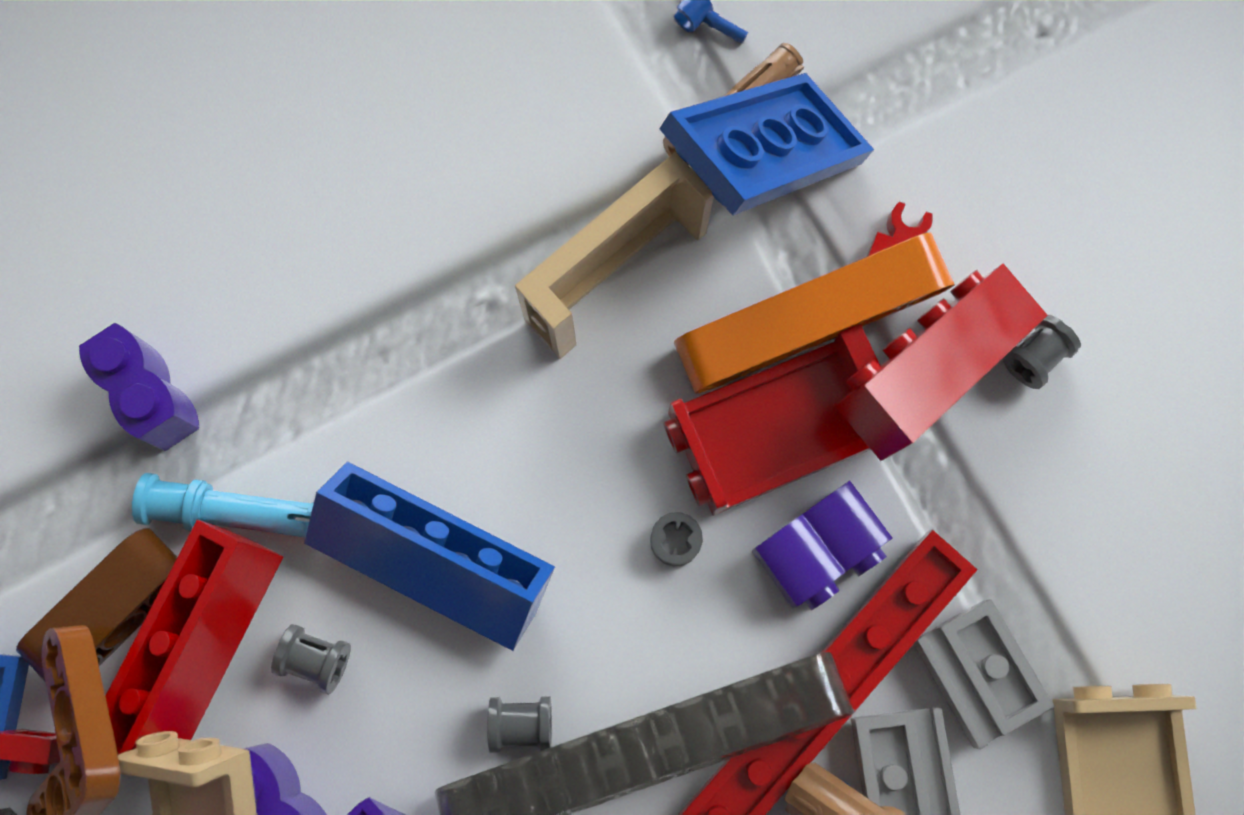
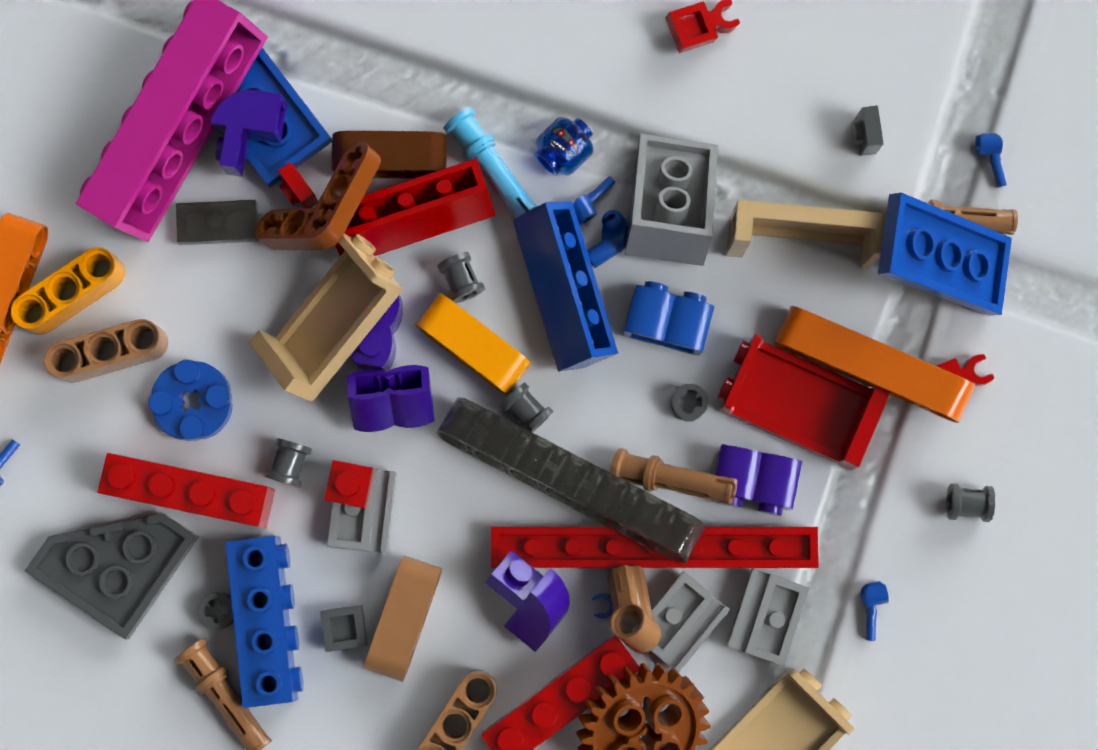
camera: 45 degrees right, 5 degrees up
dark purple brick [79,323,199,451] -> none
brick [835,263,1048,461] -> none
none -> light orange beam [415,293,531,395]
none -> clear blue head [535,117,594,176]
none -> blue hand [573,176,616,225]
none -> blue arm [587,210,628,268]
none -> medium nougat pin [610,448,737,505]
none -> blue brick [622,281,714,356]
none -> light grey slope [625,133,718,266]
none -> red plate [665,0,740,54]
none -> dark grey plate [851,105,884,156]
none -> blue hand [861,581,889,641]

